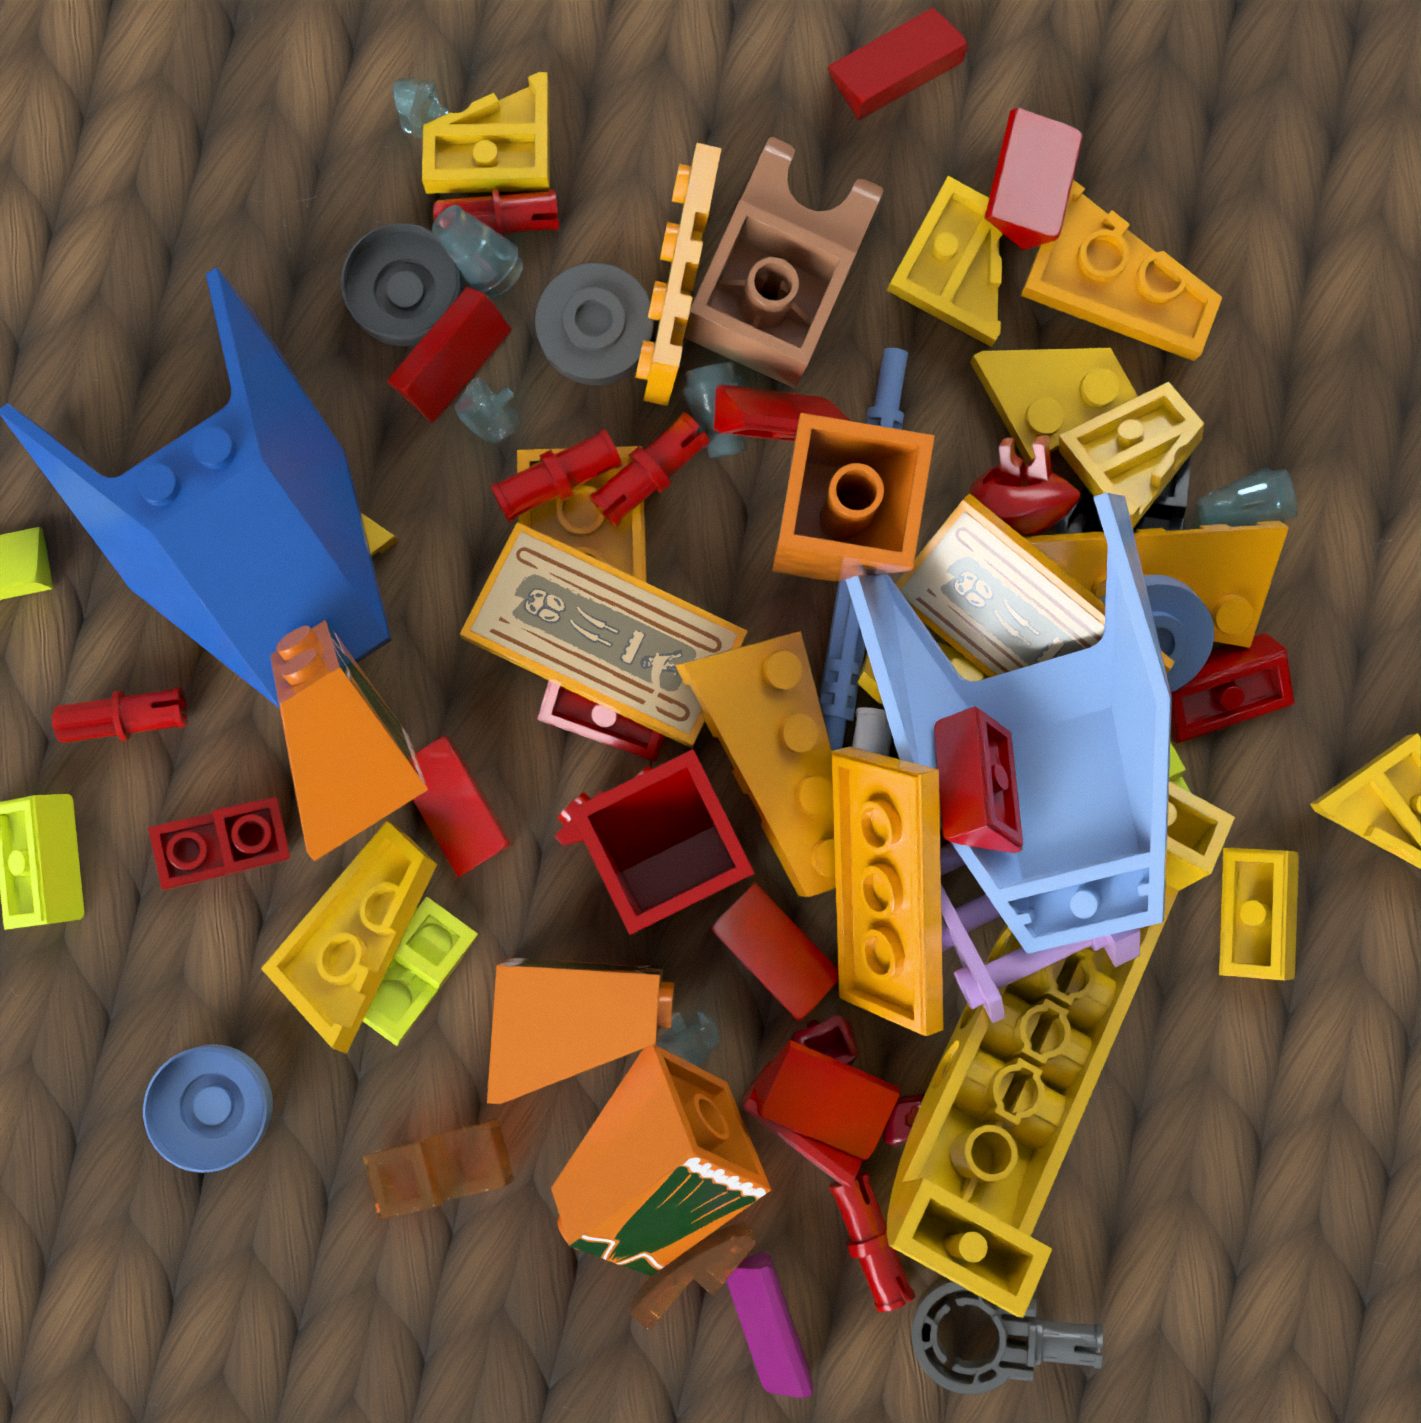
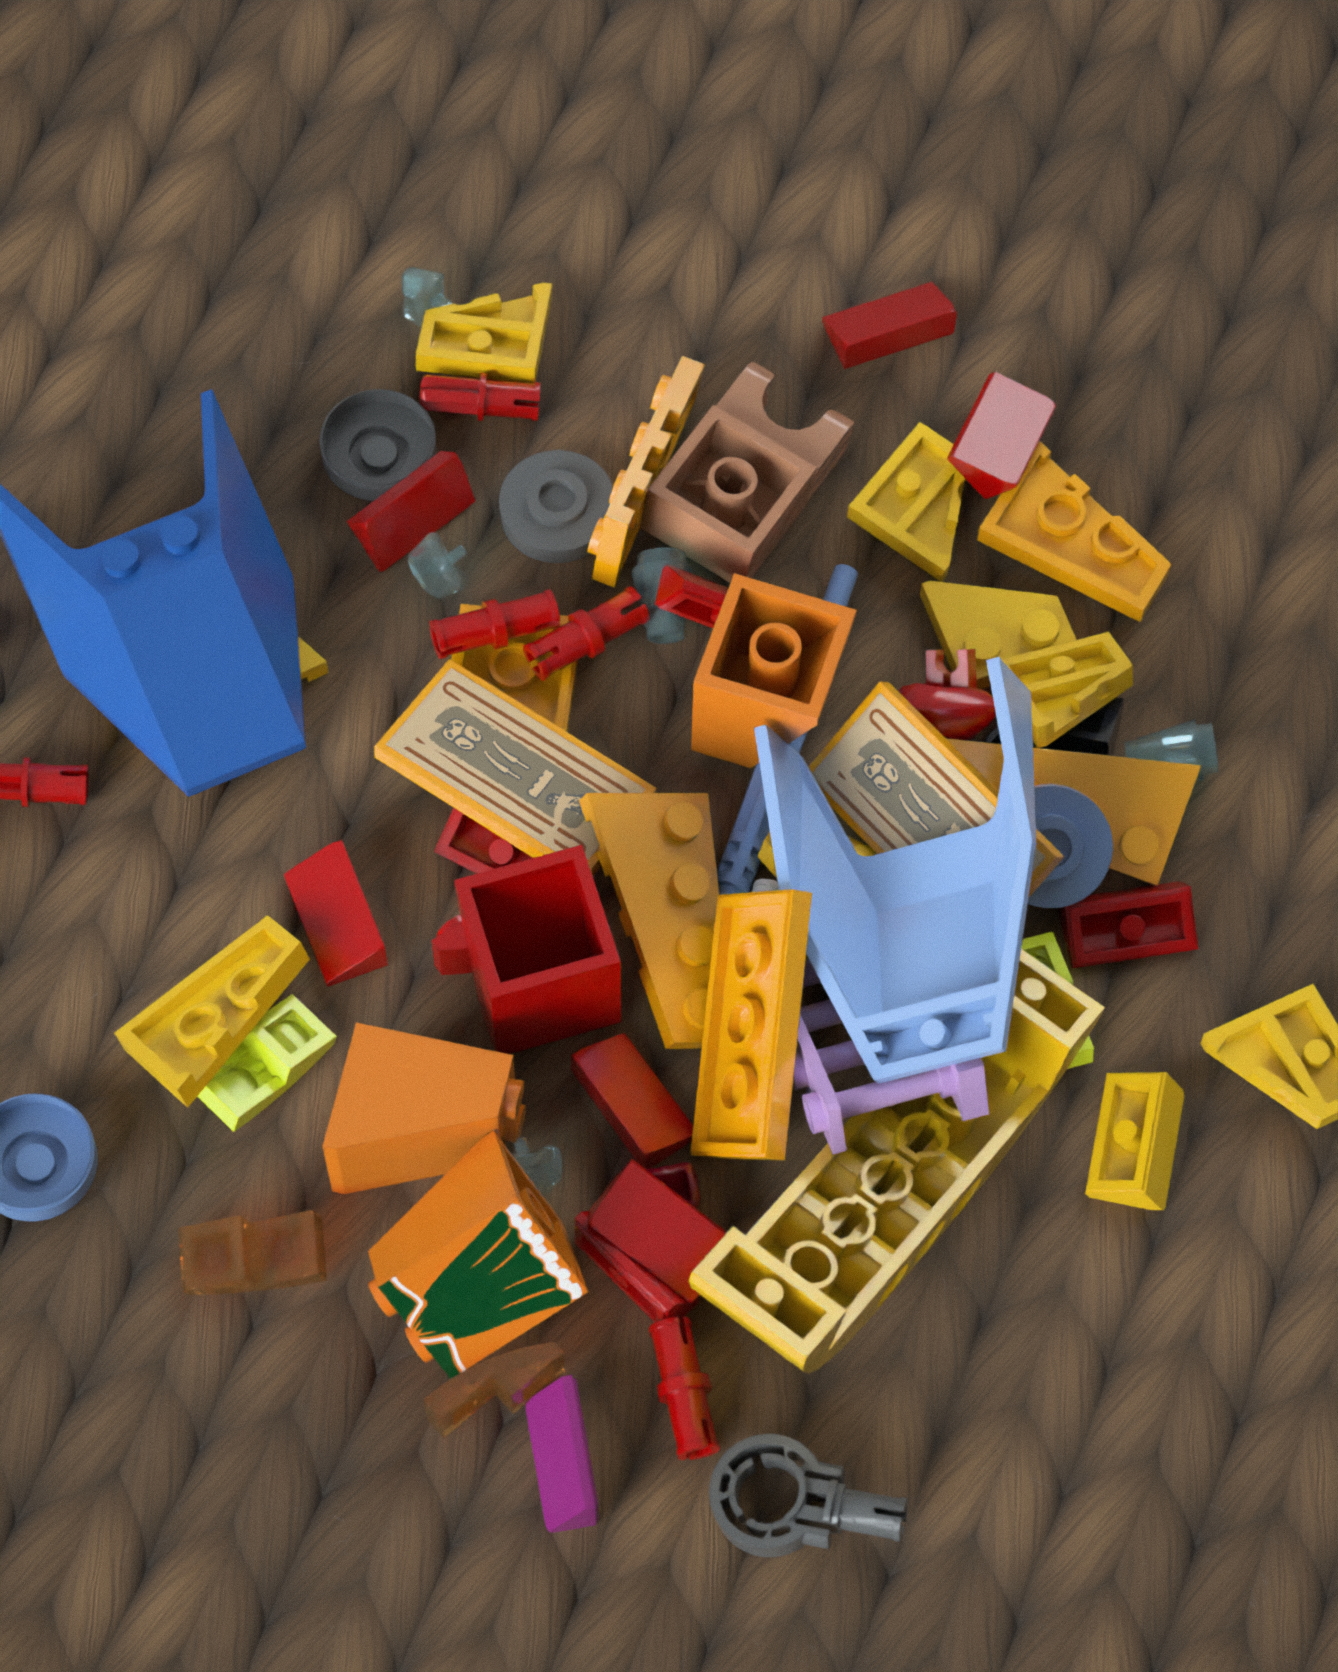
camera: 10 degrees right, 20 degrees down
red slope [148,796,291,891] -> none
orange slope [270,620,428,862] -> none
clear light blue cone [432,205,523,297] -> none
red slope [934,706,1023,853] -> none

